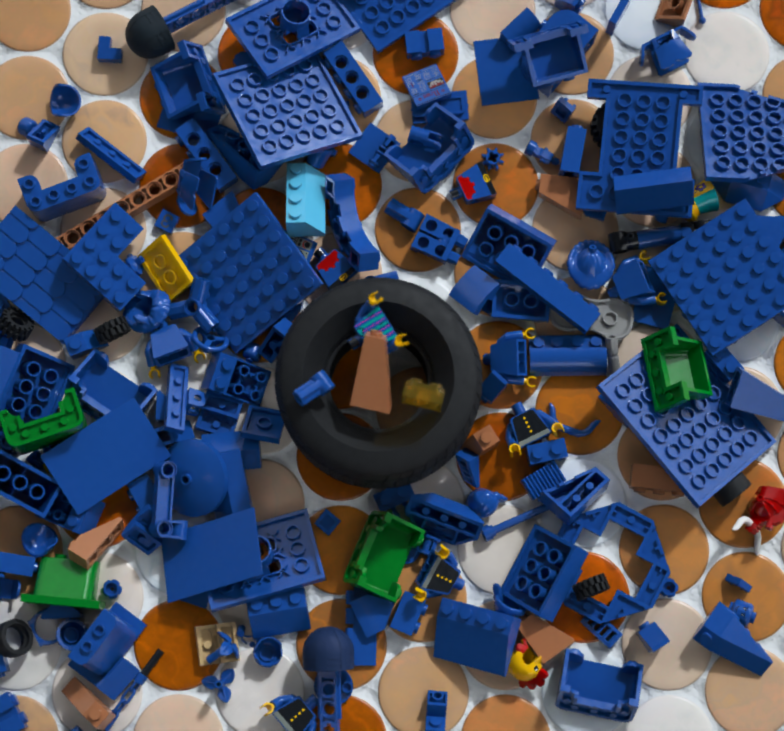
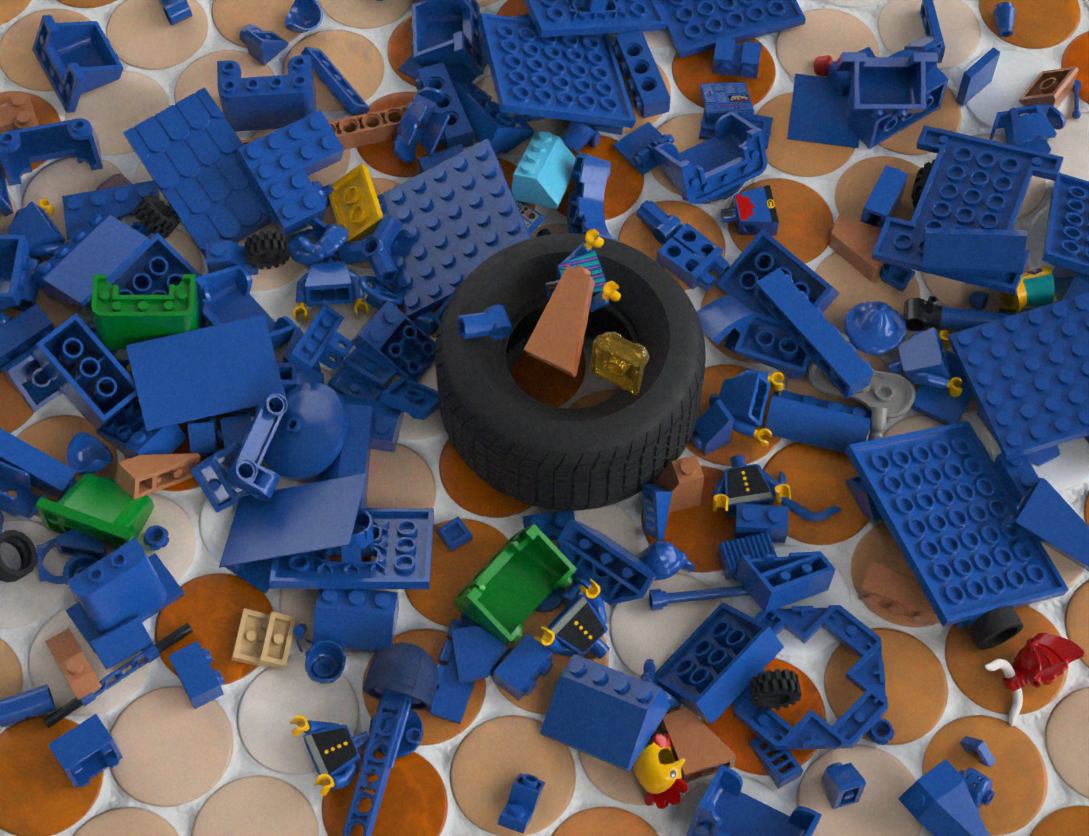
camera: 15 degrees right, 20 degrees down
blue tile [154,209,180,235] -> none
blue plant [201,669,235,703] -> none
blue plant [206,631,239,664] -> none
blue hinge [408,125,445,150] -> none
blue gear [481,148,504,171] -> none
blue piece [524,140,560,166] -> none
blue tile [550,97,576,124] -> none
green windscreen [641,326,713,413] -> none
none -> blue brick [168,641,225,709]
none -> blue slope [188,415,219,456]
none -> red piece [813,55,835,76]

